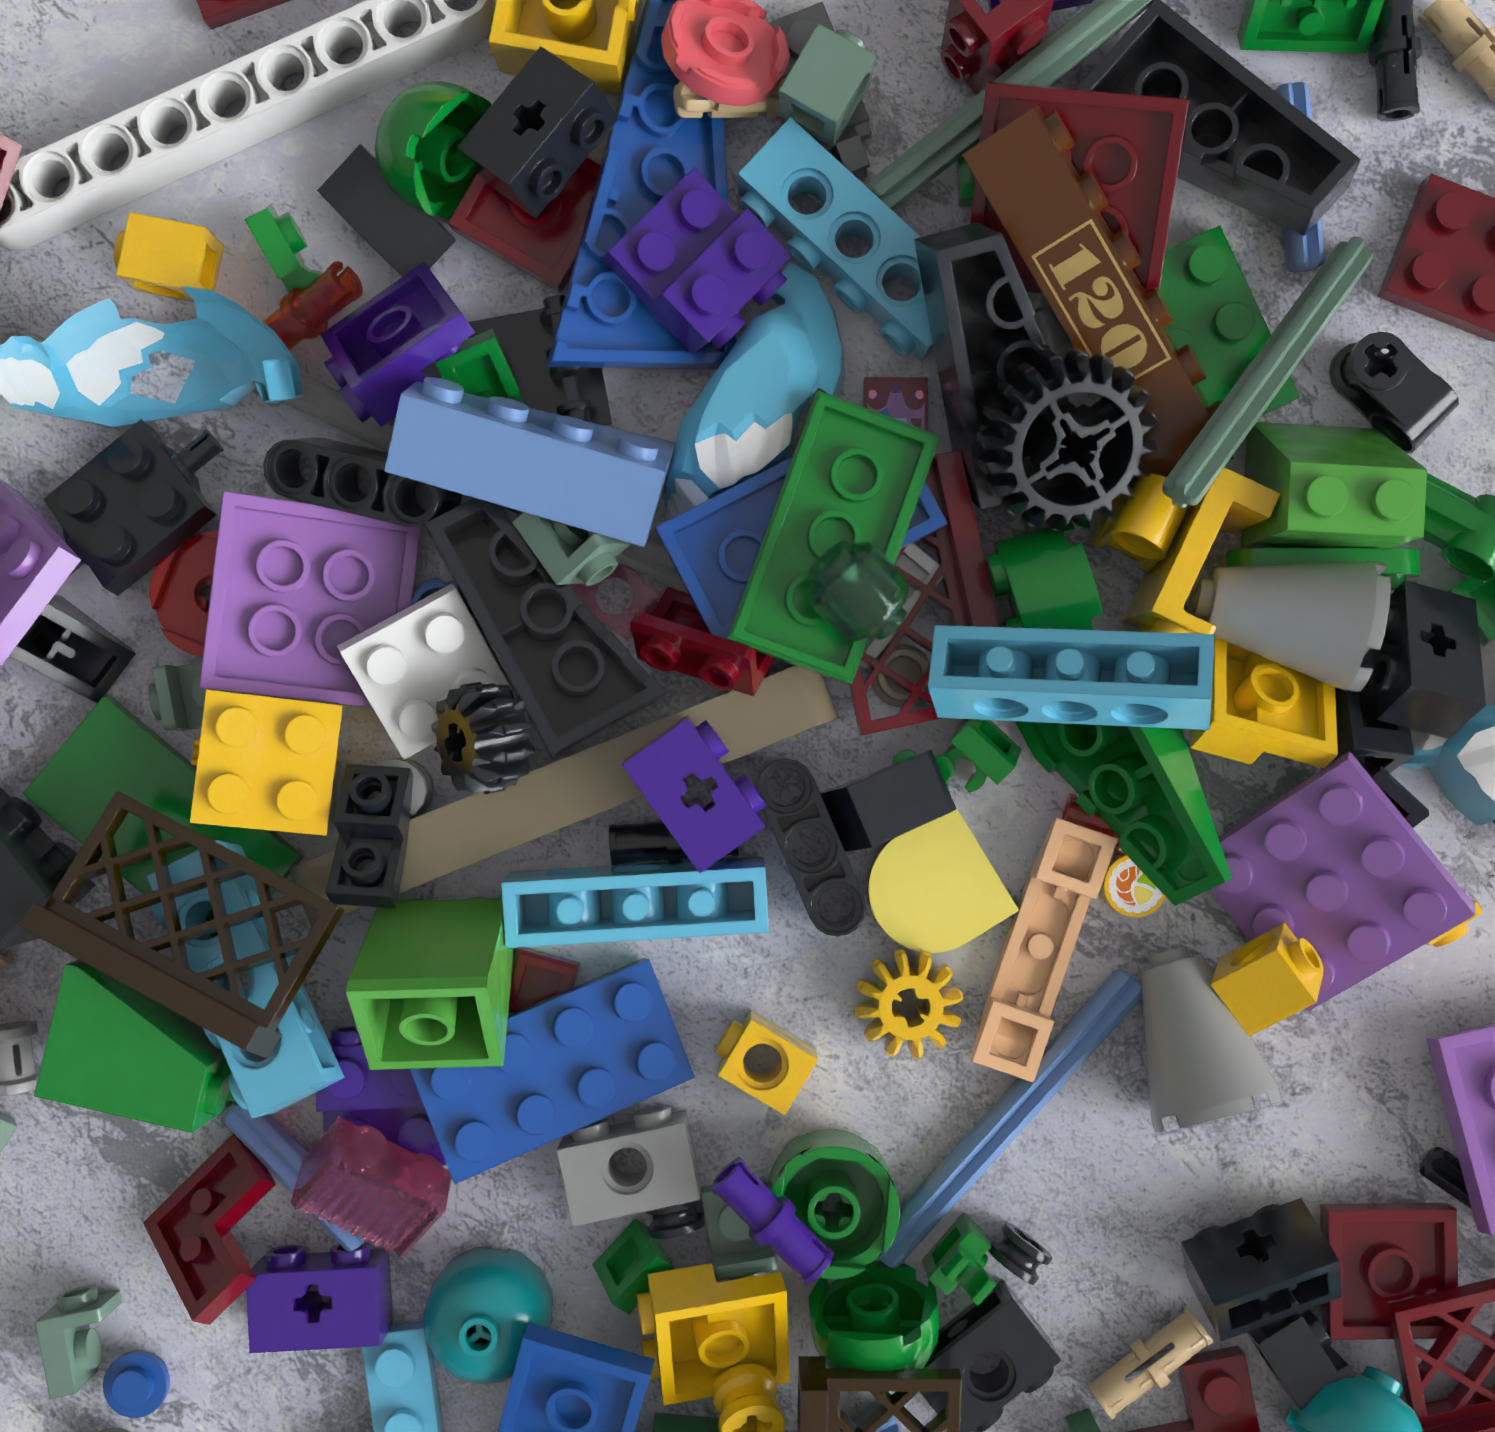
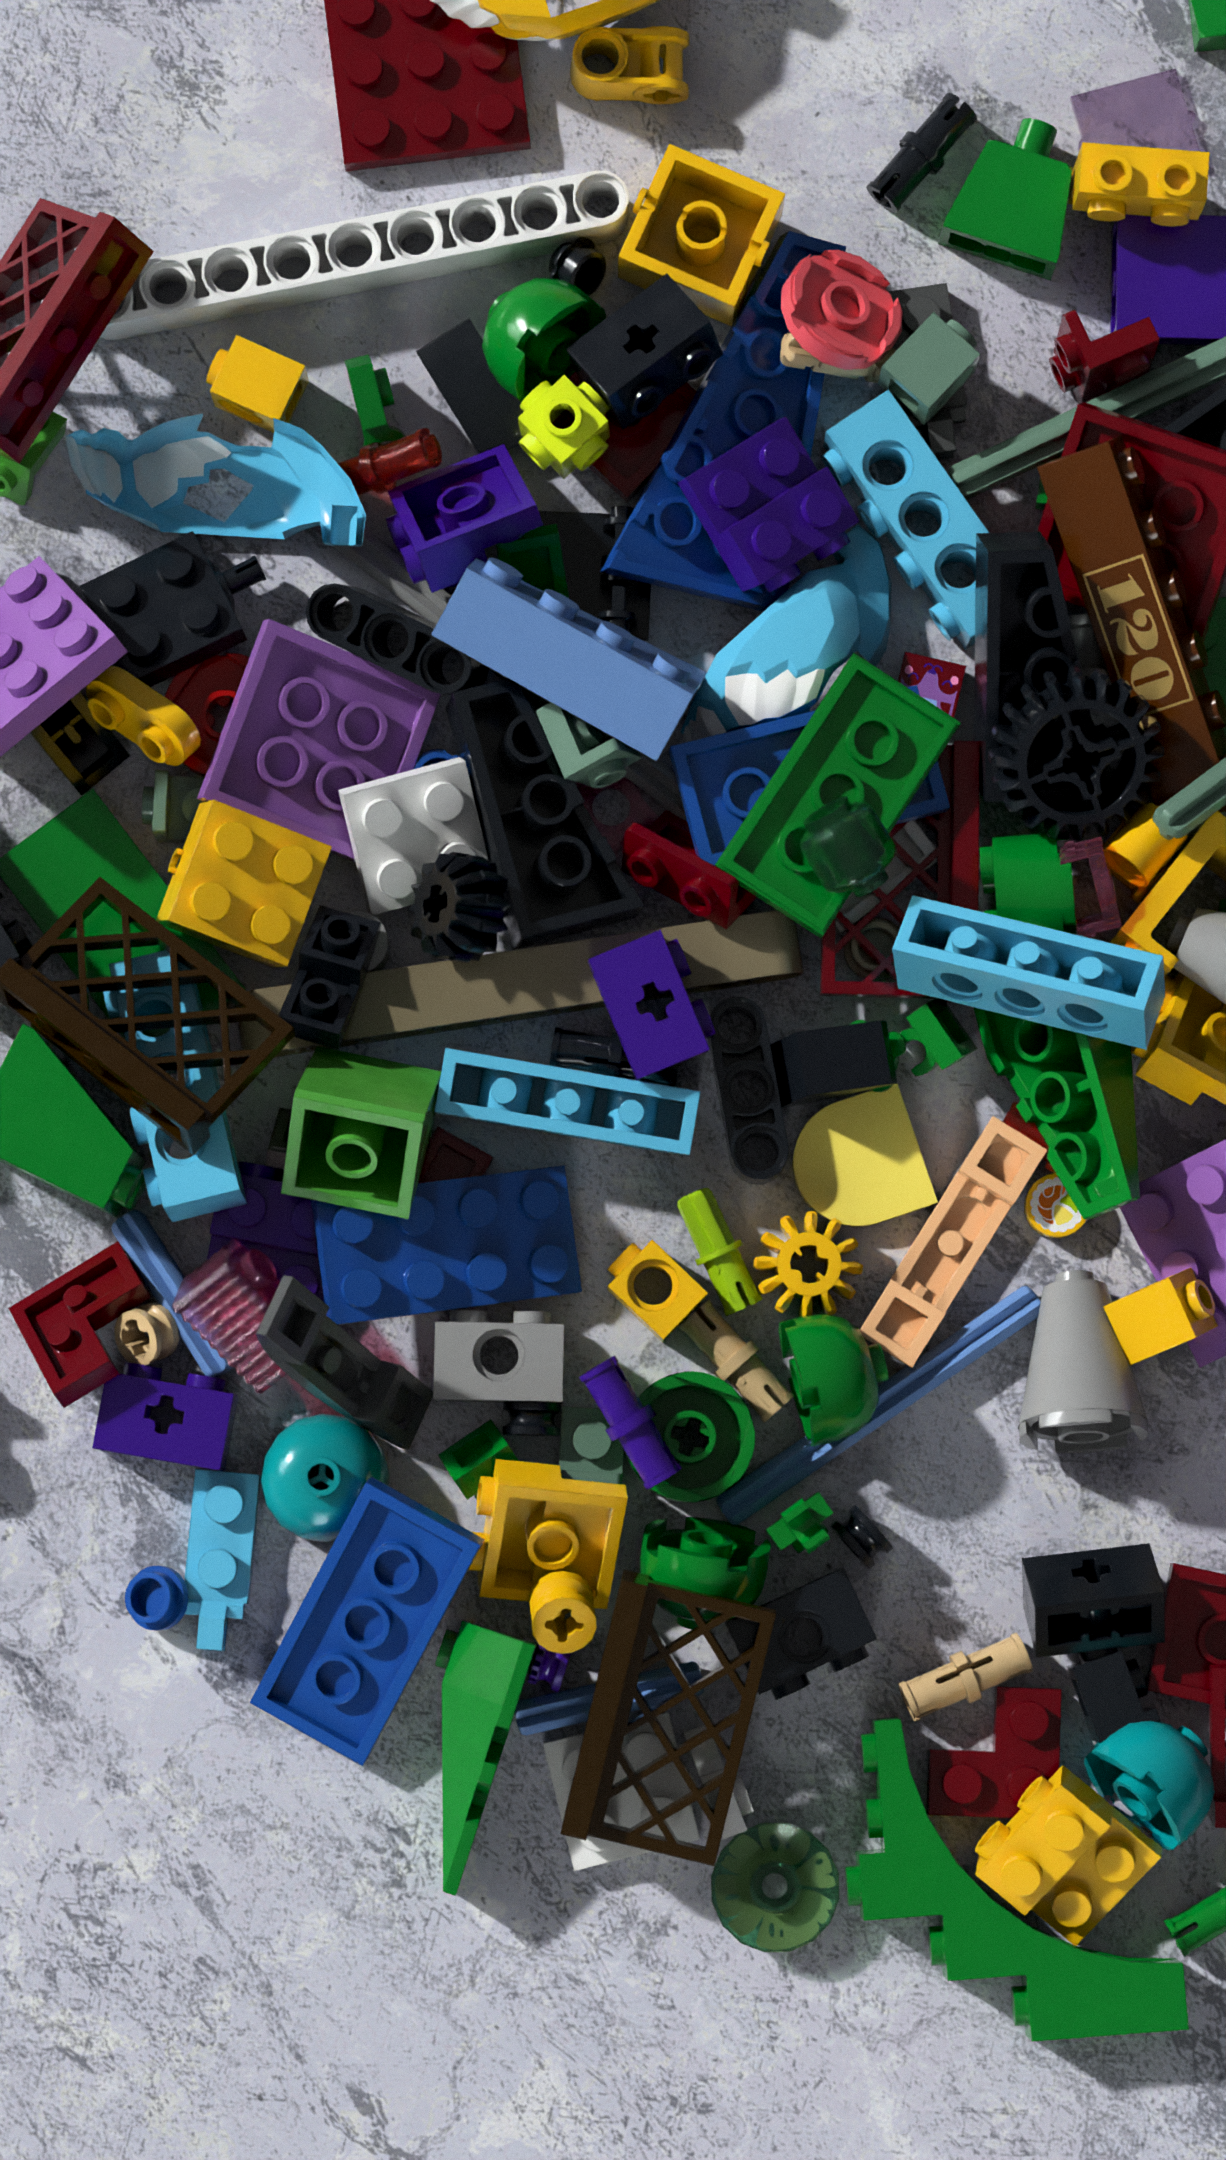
camera: 15 degrees right, 5 degrees down
none -> yellow plate [86,666,201,766]
none -> tan bush [114,1302,179,1365]
none -> dark grey slope [256,1275,433,1450]
none -> neon yellow brick [518,374,610,479]
none -> black plate [549,237,606,296]
none -> lime axle [677,1187,763,1316]
none -> tan pin [678,1300,795,1423]
none -> green cylinder [778,1314,889,1447]
none -> clear pink piece [1059,837,1123,938]

